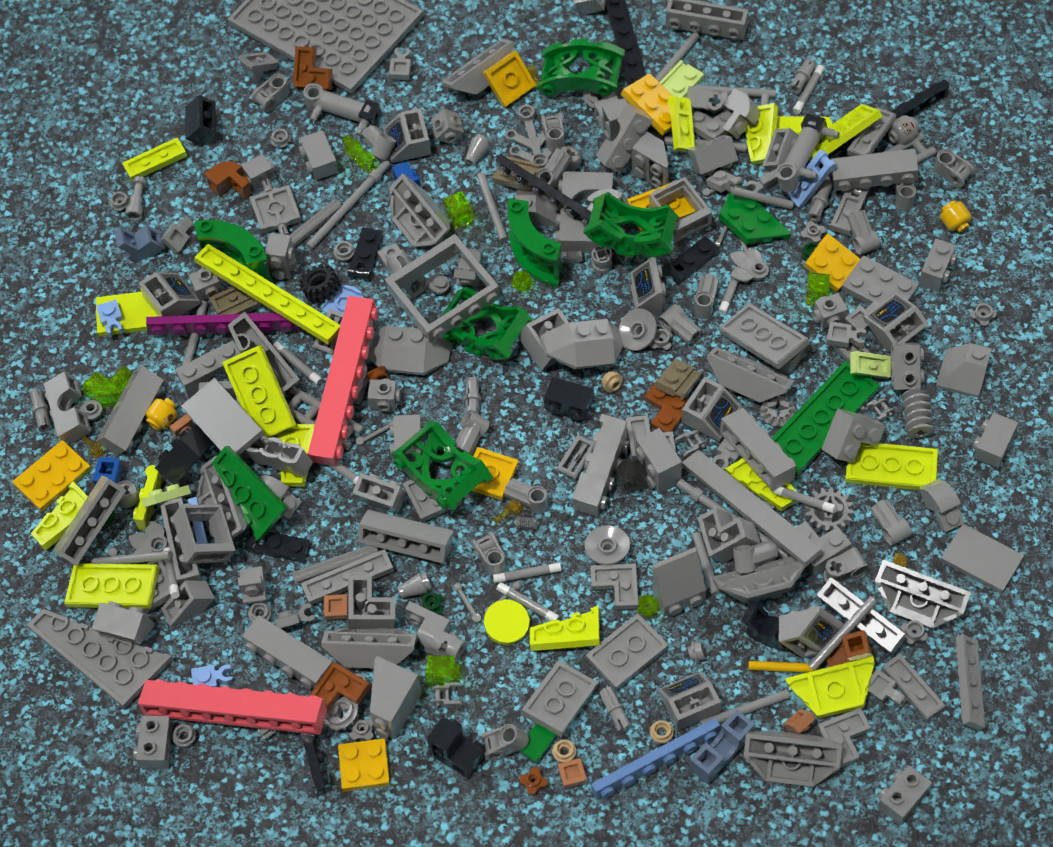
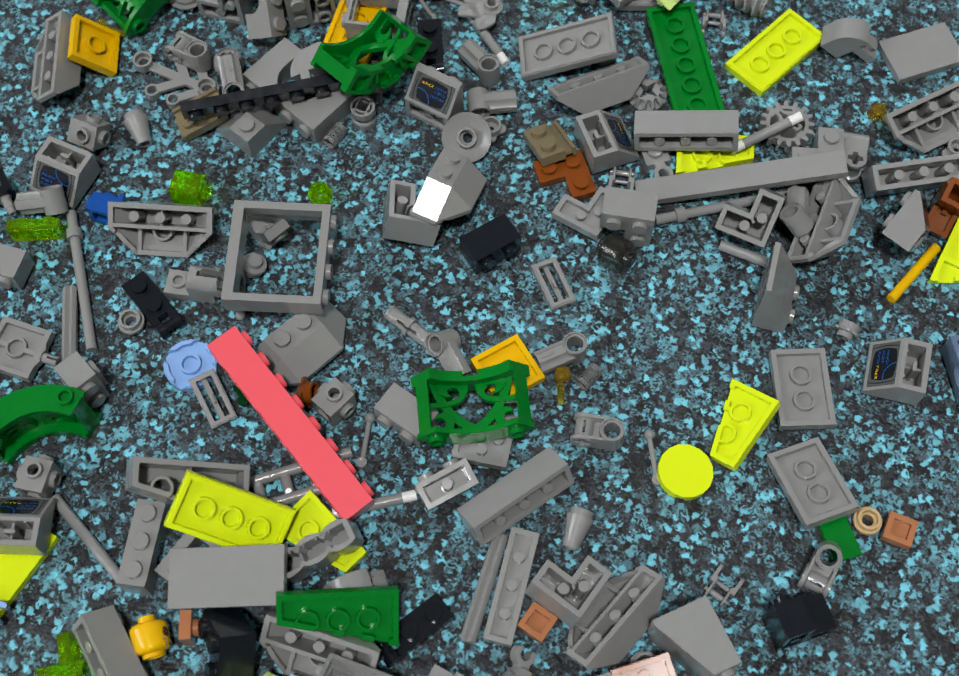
camera: 55 degrees left, 5 degrees up
magenta plate [146,313,305,336] -> none
neon yellow plate [194,244,341,345] -> none
dark tan plate [209,286,261,315] -> none
light grey bar [273,341,323,385] -> none
black tyre [299,264,341,304] -> none
light grey plate [405,601,466,662] -> none
dark green plate [421,593,444,615] -> none
clear neon green brick [425,655,460,686] -> none
green fence [441,287,533,360] -> none
light grey hinge [453,583,481,623] -> none
light grey bar [477,172,508,242] -> none
light grey bar [493,562,561,583] -> none
light grey bar [496,582,559,621] -> none
green fence [507,198,563,288] -> none
dark orange plate [519,767,548,795] -> none
light grey wedge [572,414,630,517] -> none
light grey dish [585,526,630,565] -> none
light grey plate [590,564,638,610] -> none
medium blue plate [591,718,720,800] -> none
light grey axle [600,687,632,733] -> none
tan plate [602,371,622,392] -> none
clear neon green plate [636,594,659,617] -> none
tan plate [650,720,674,744] -> none
light grey bar [700,689,790,725] -> none
black brick [742,601,786,650] -> none
light grey bar [808,596,877,671] -> none
light grey brick [822,409,886,463] -> none
light grey piece [870,500,912,546] -> none

